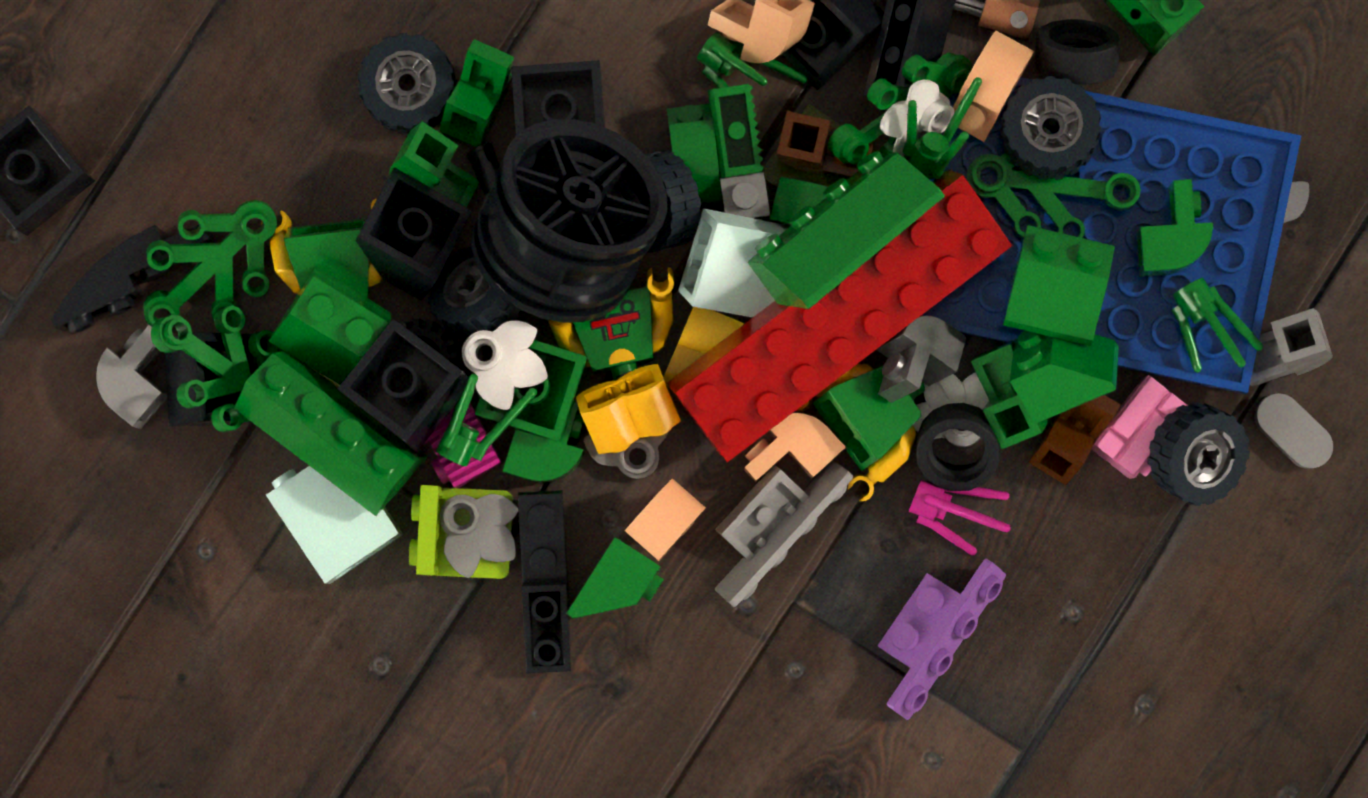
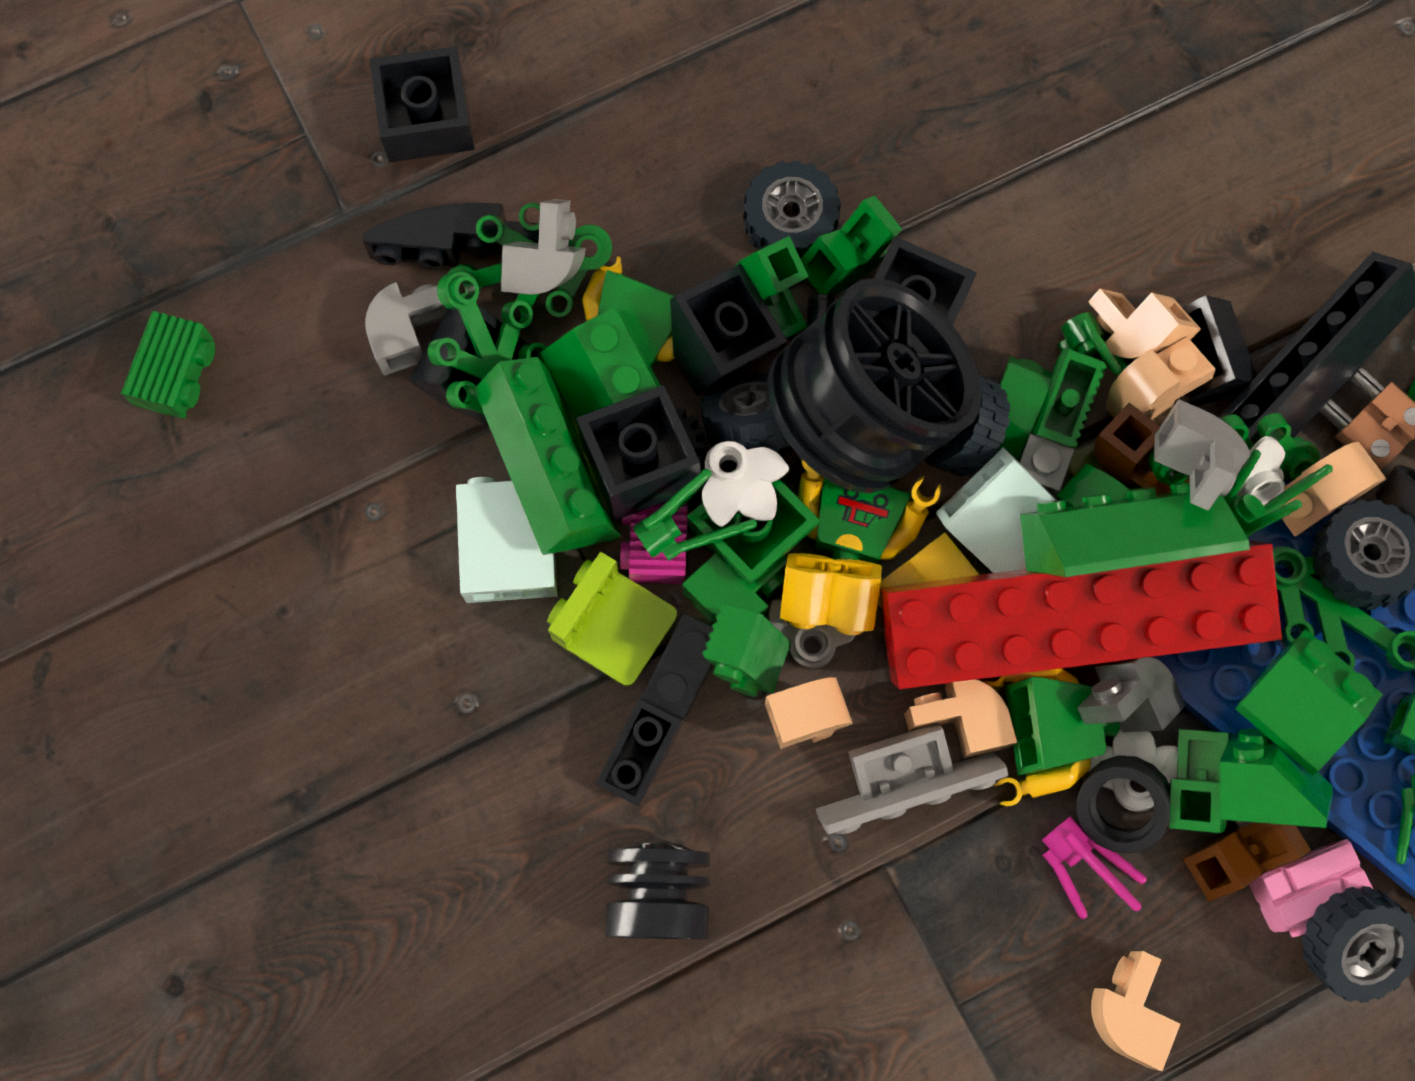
camera: 25 degrees right, 10 degrees down
light grey plate [440,494,519,578] -> none
green slope [566,537,664,618] -> none
medium lavender bracket [878,559,1006,720] -> none
none -> light grey brick [501,199,586,294]
none -> black wheel [605,843,710,940]
none -> green brick [702,604,791,697]
none -> light nougat brick [1091,951,1180,1071]
none -> light nougat brick [1105,337,1215,425]
none -> light grey brick [1154,399,1250,510]

